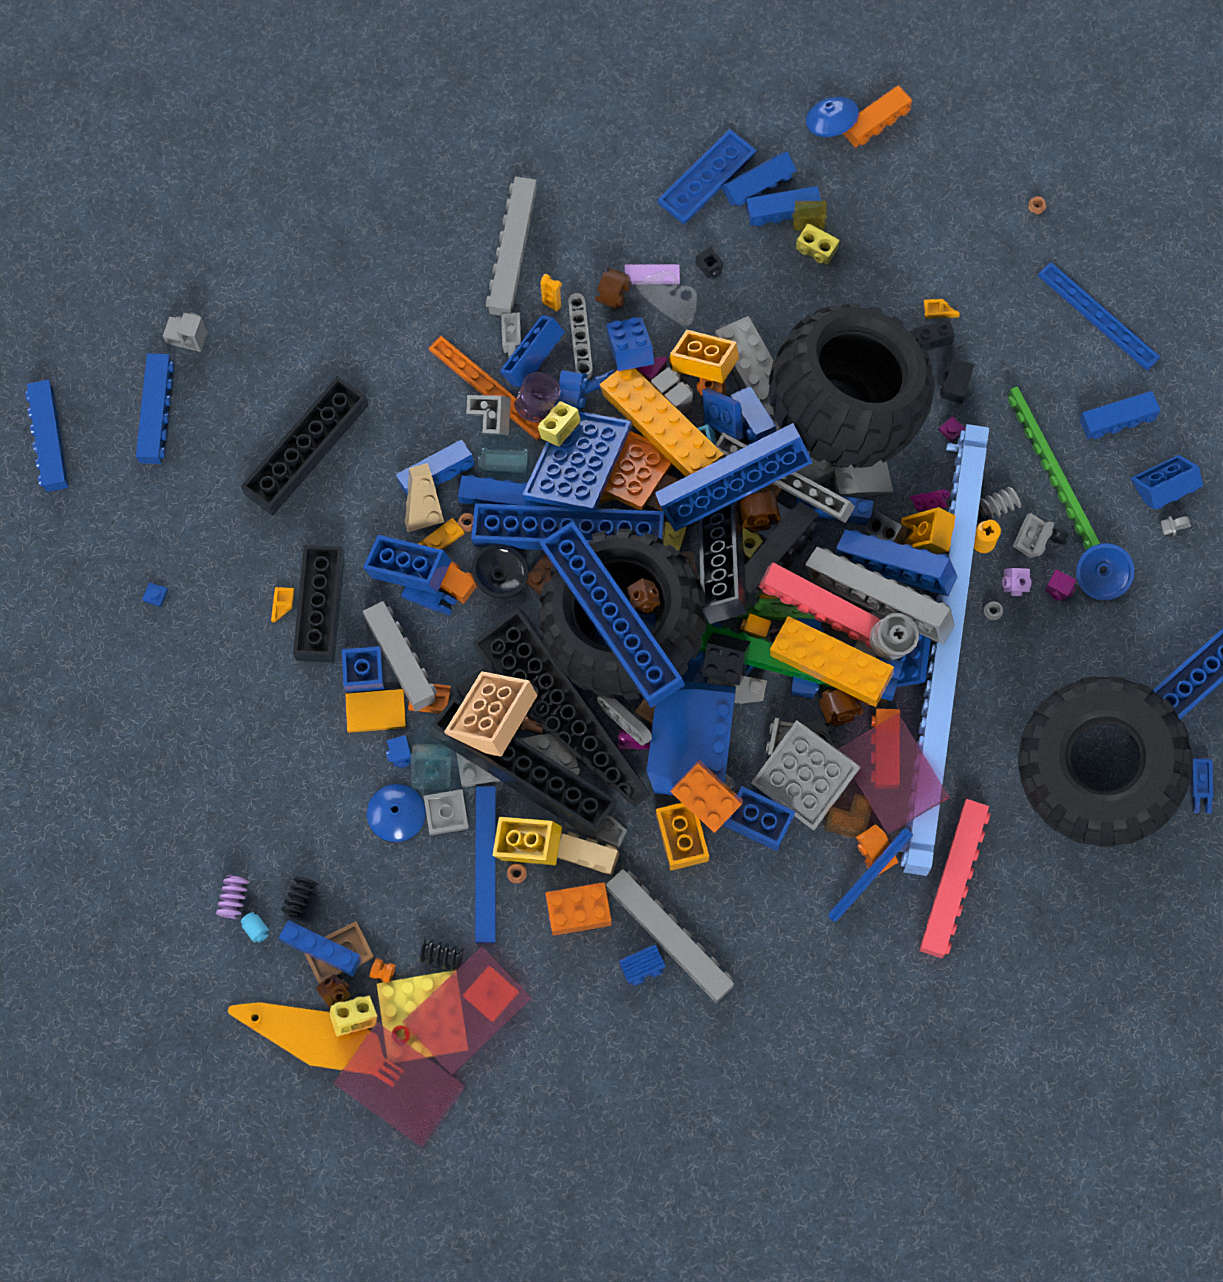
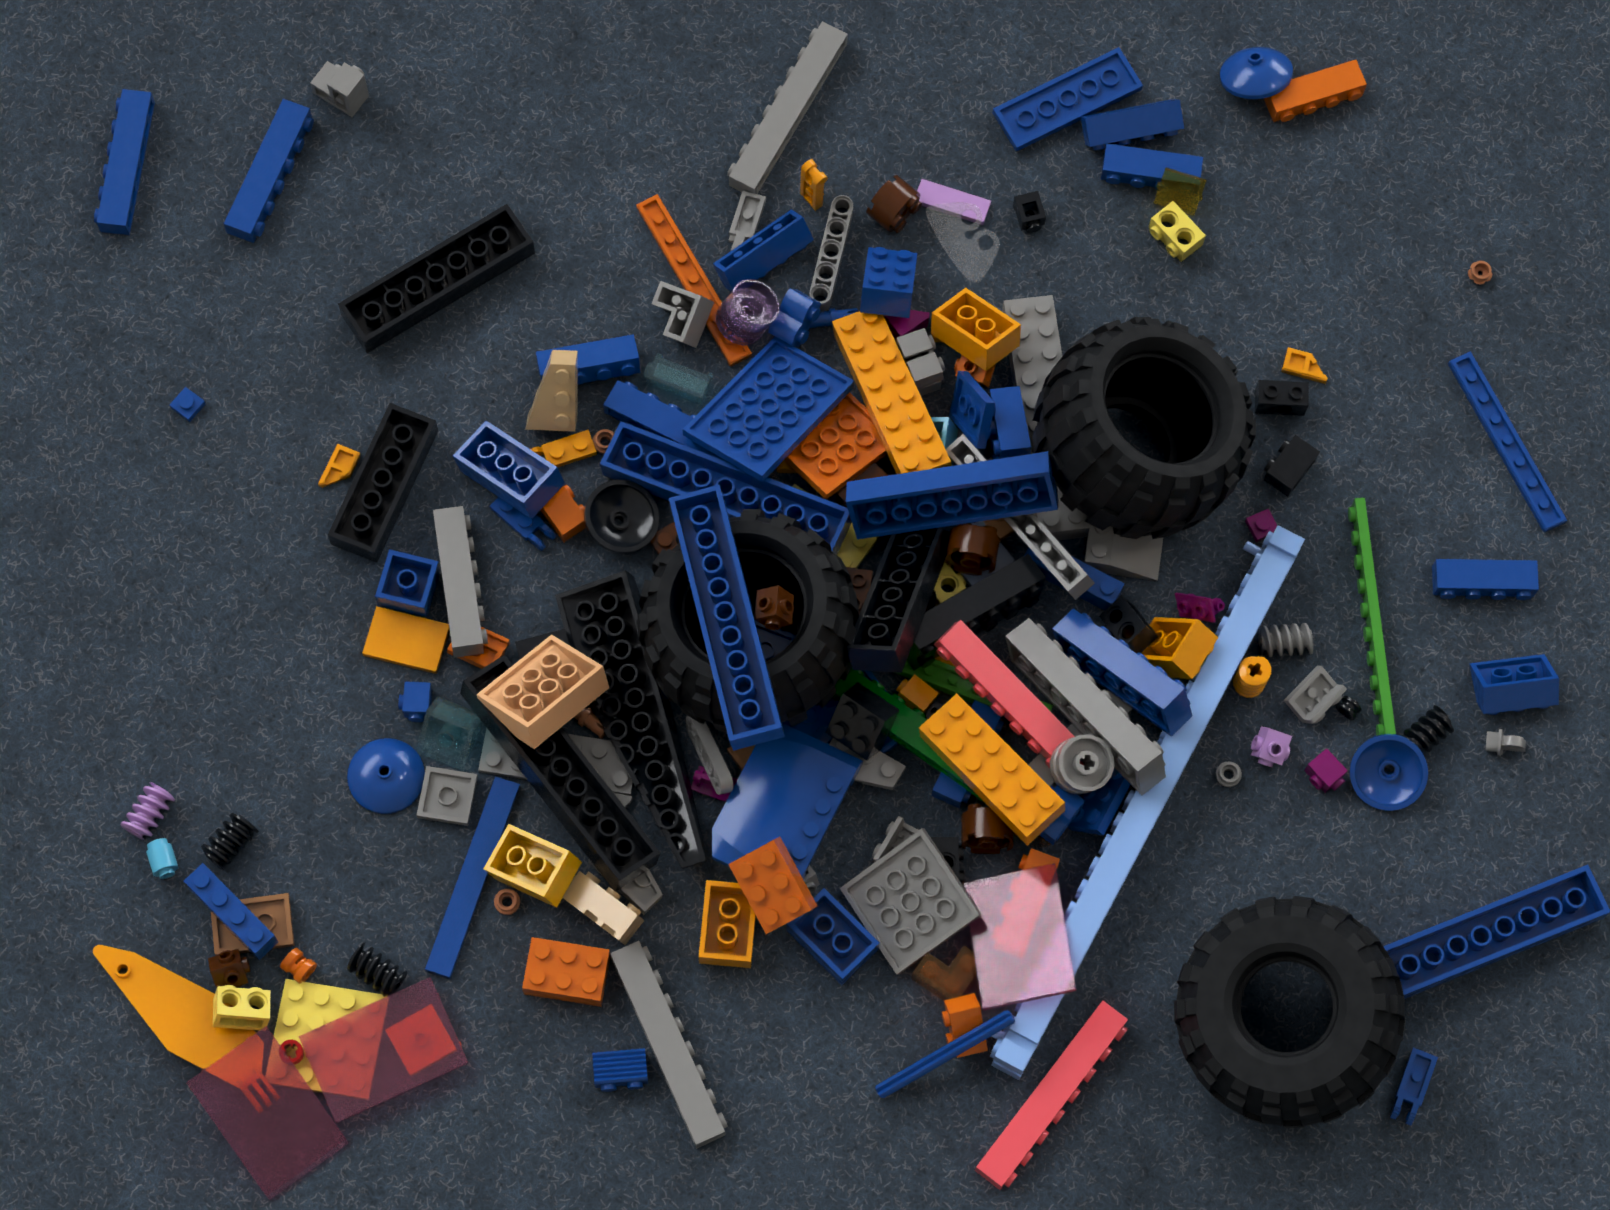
camera: 15 degrees right, 0 degrees up
light yellow brick [538,401,581,447] -> none
none -> black piece [1400,705,1454,754]

